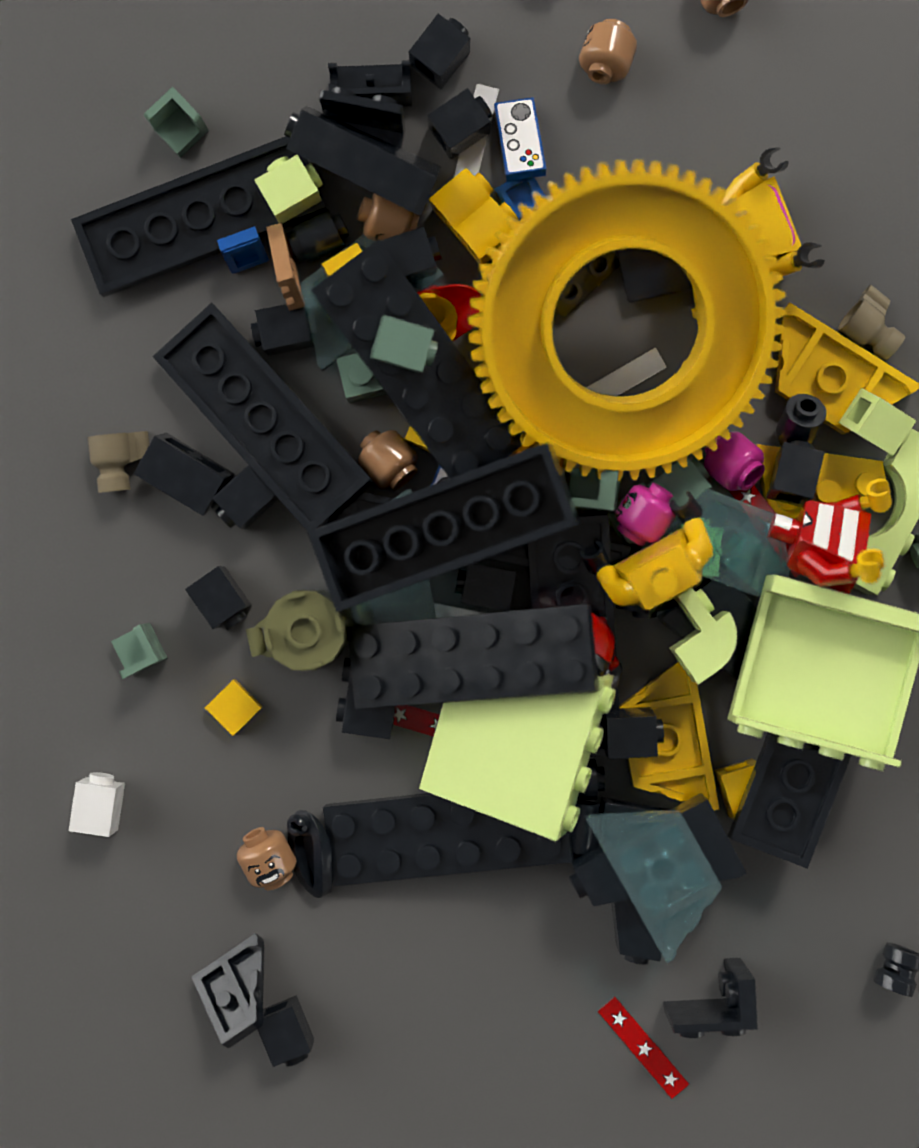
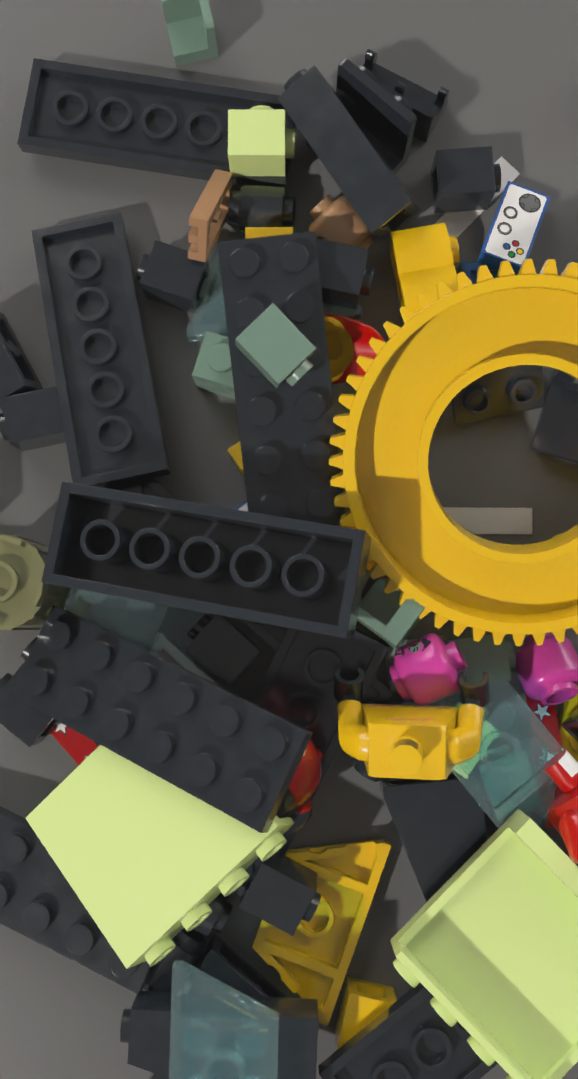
camera: 35 degrees right, 5 degrees down
blue tile [217,226,269,274] -> none
medium nougat head [358,430,418,491] -> none
black brick [408,13,471,89] -> none
yellowish green brick [669,587,737,684] -> none

